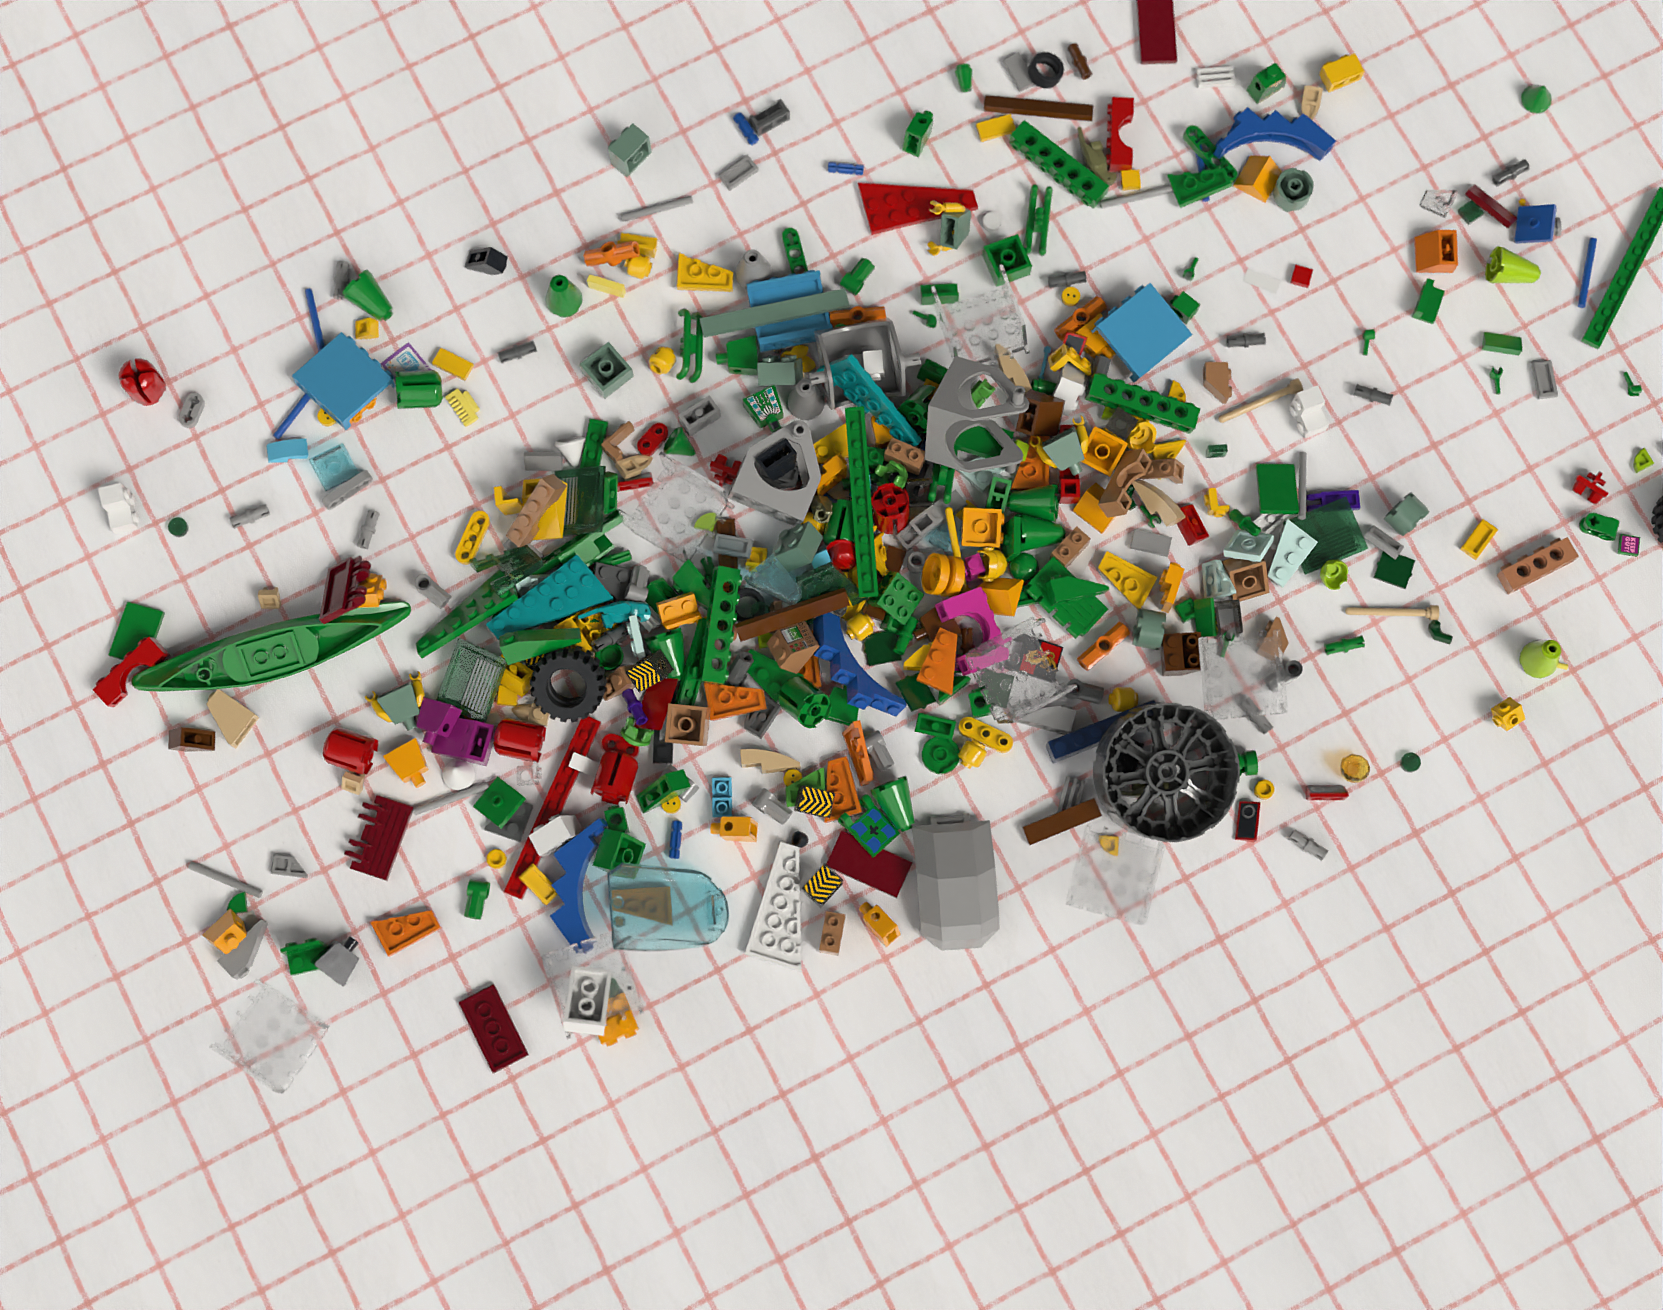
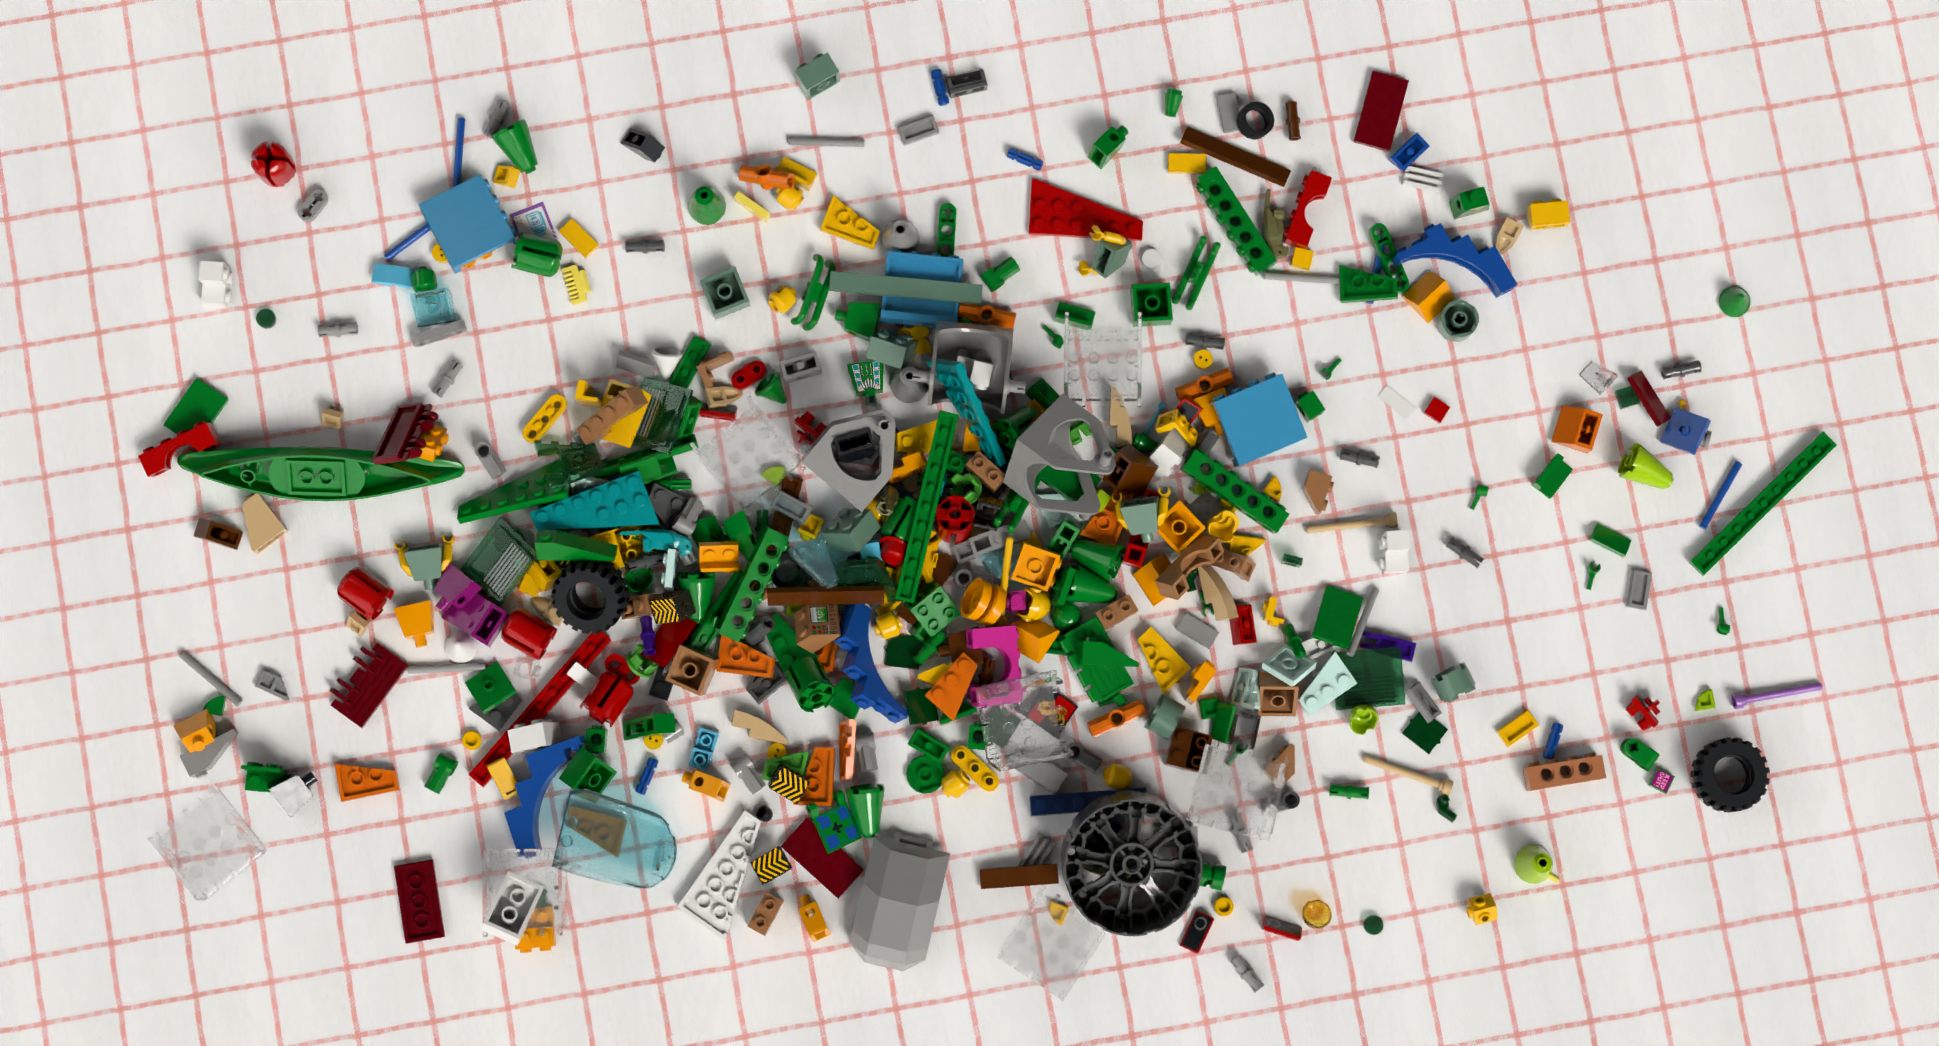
camera: 10 degrees right, 5 degrees up
none -> green head [411,266,438,296]
none -> green hand [1098,694,1127,707]
none -> blue slope [1388,133,1430,172]
none -> blue axle [1543,723,1563,760]

